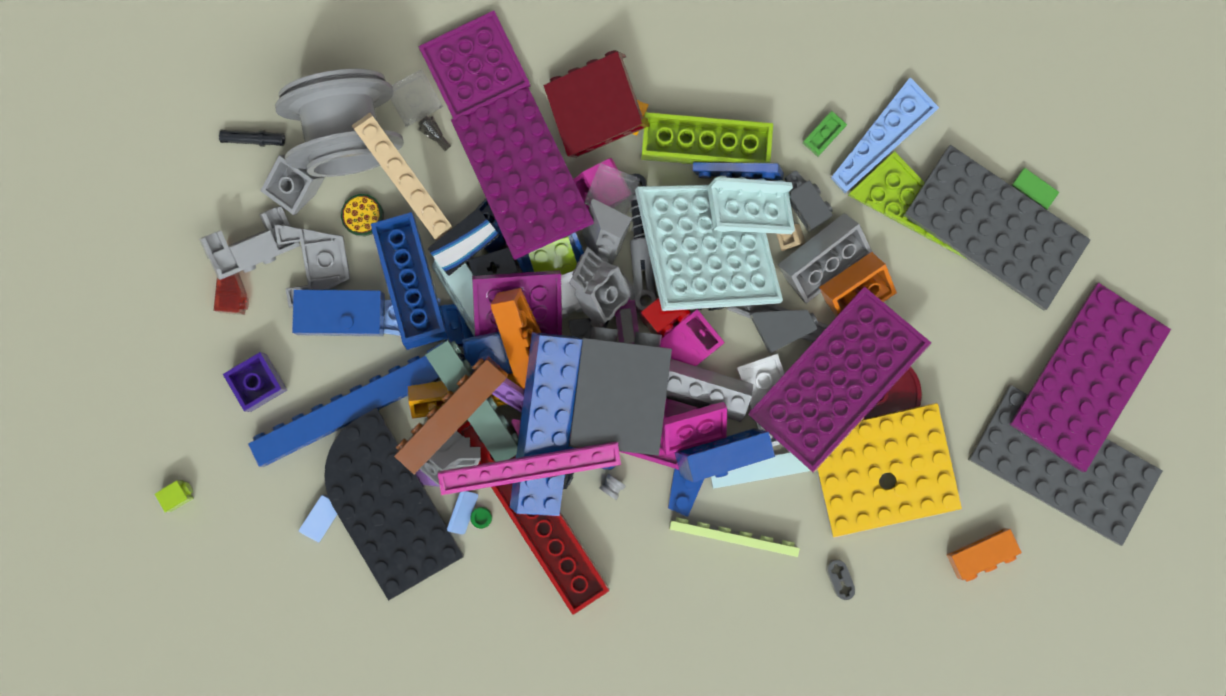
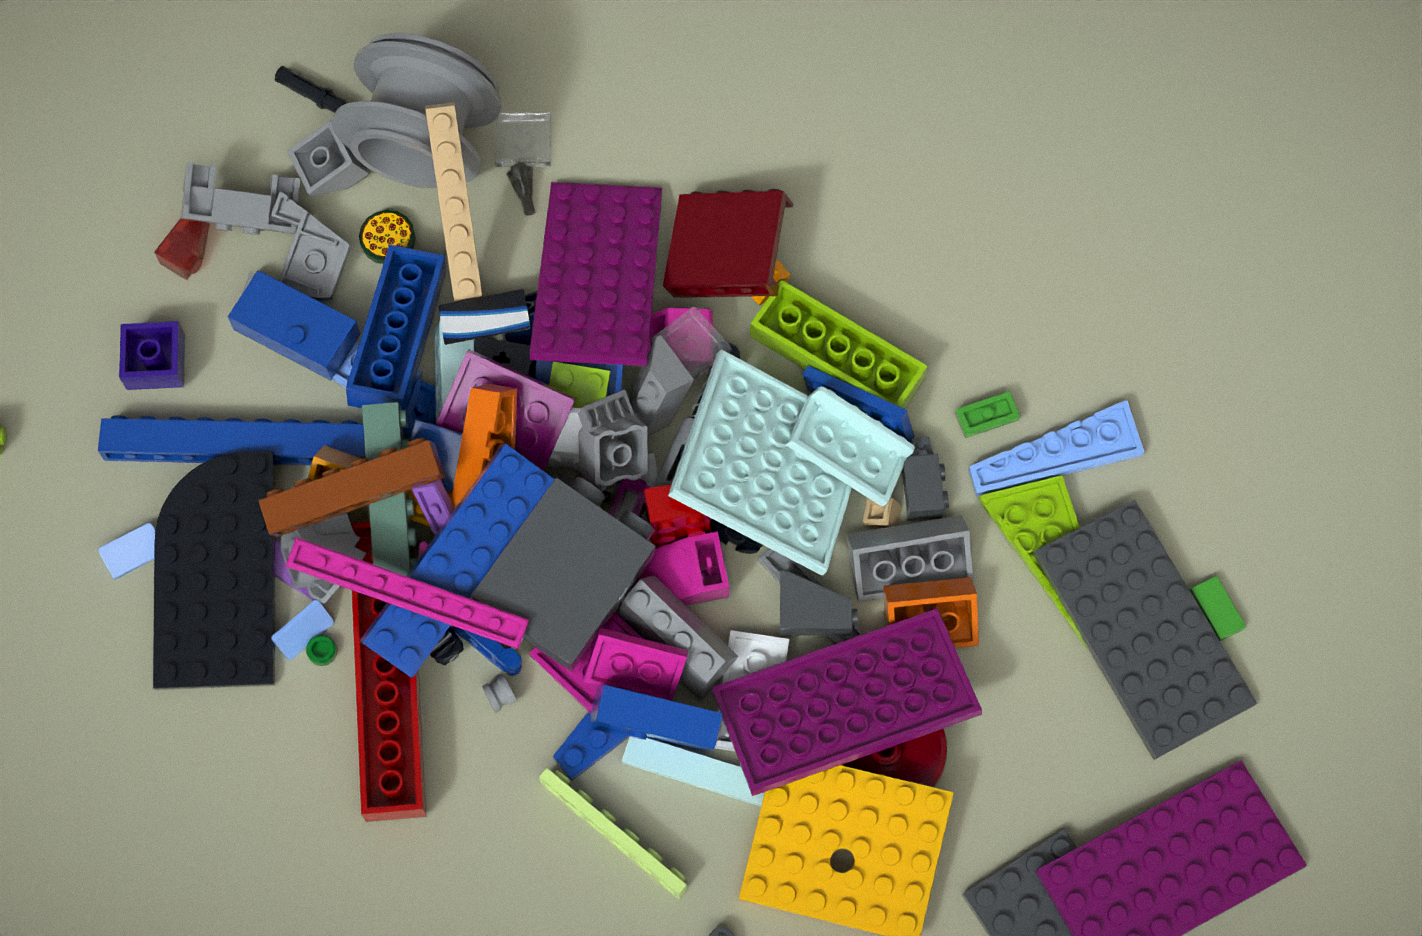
camera: 25 degrees right, 15 degrees down
magenta plate [418,10,531,121] -> none

